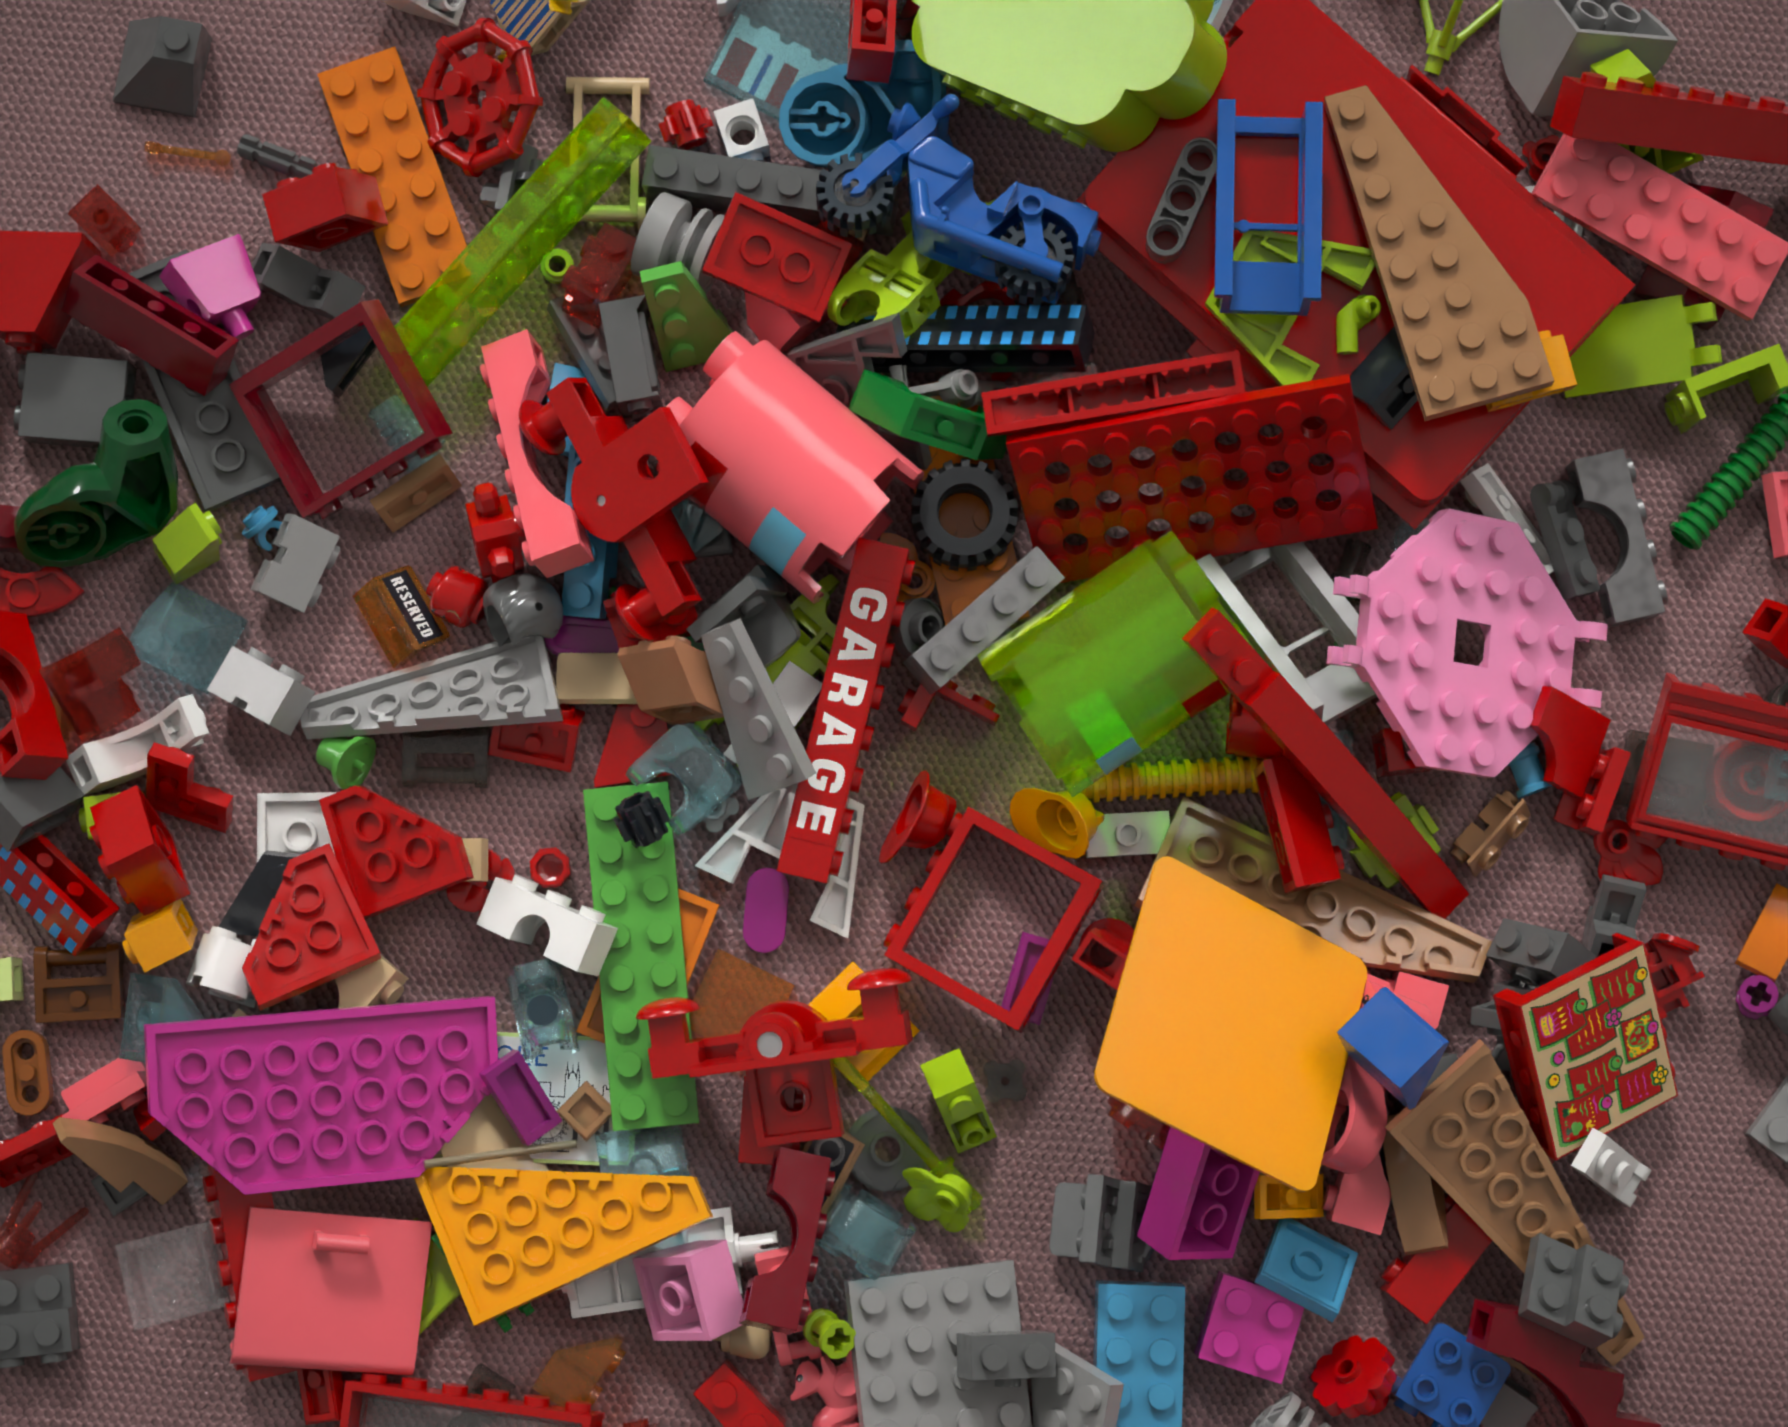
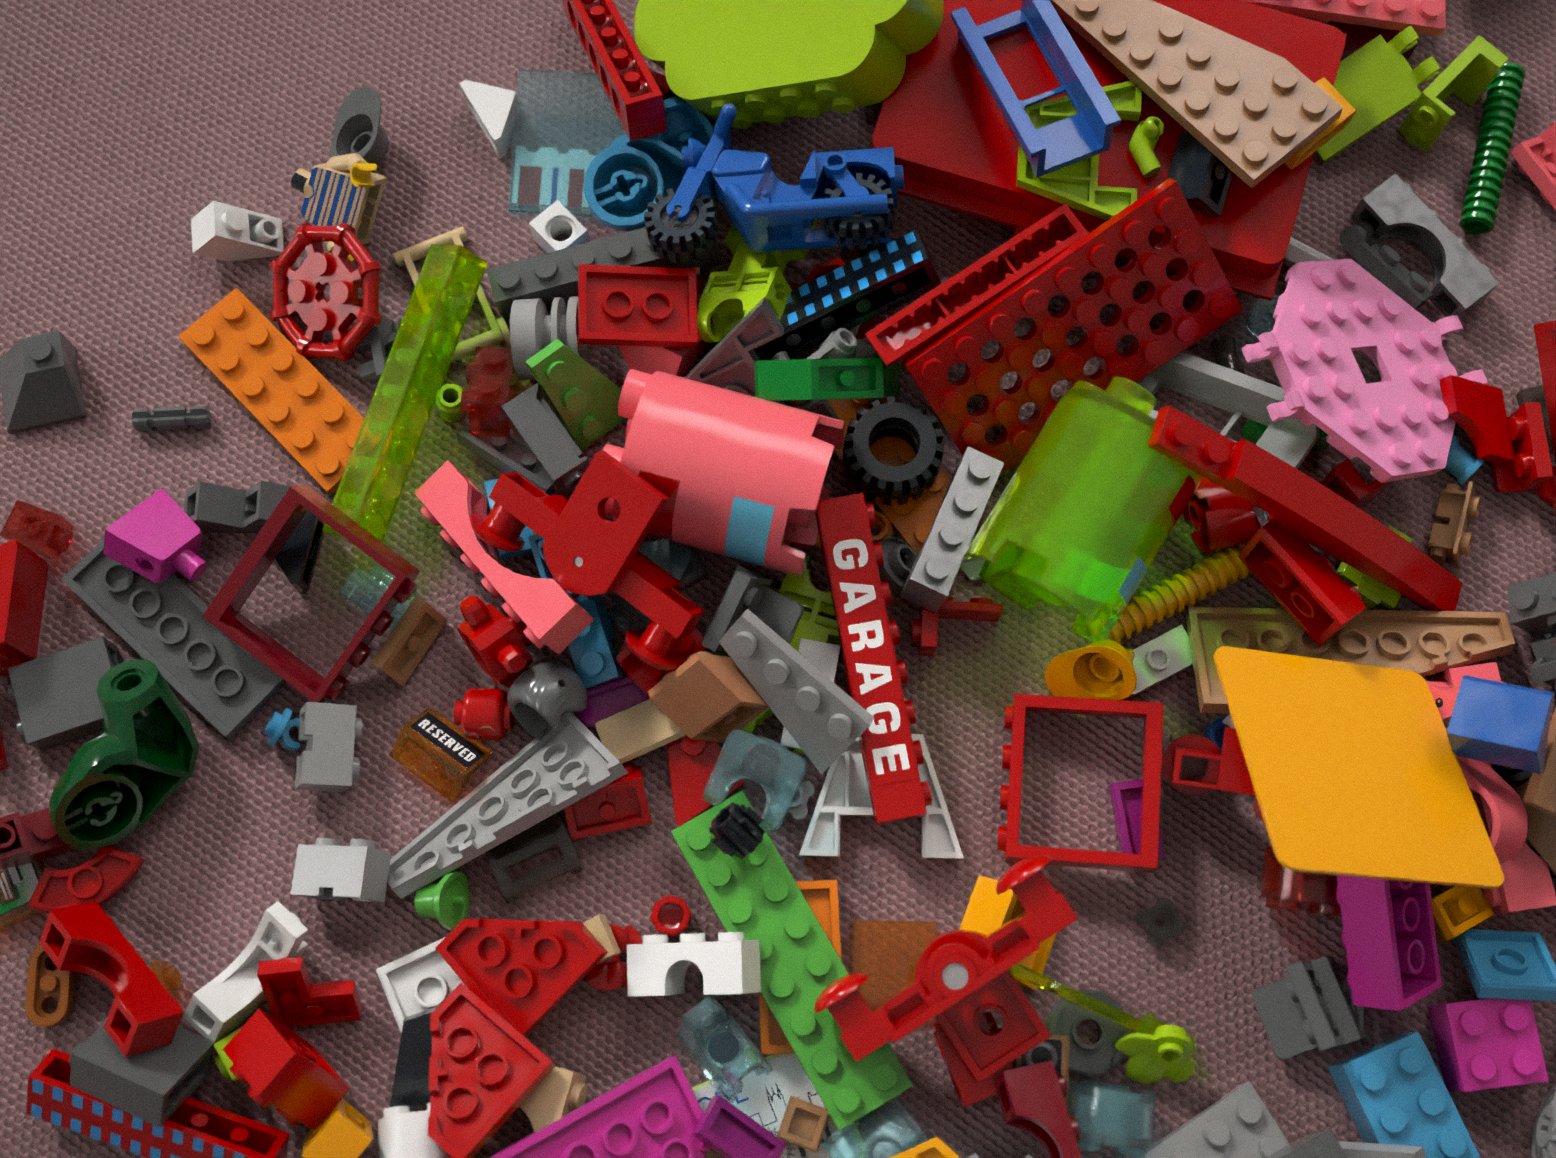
camera: 25 degrees left, 10 degrees down
clear red brick [39,627,142,743] -> none
dark red brick [61,254,239,396] -> none
clear light blue slope [123,581,248,694] -> none
clear orange hinge [144,141,231,166] -> none
lime slope [152,503,222,585] -> none
red brick [262,163,389,252] -> none
red gear [658,99,714,150] -> none
magenta tile [743,868,789,953] -> none
red piece [879,770,957,864] -> none
lime slope [920,1048,997,1154] -> none
dark grey beam [1145,138,1217,264] -> none

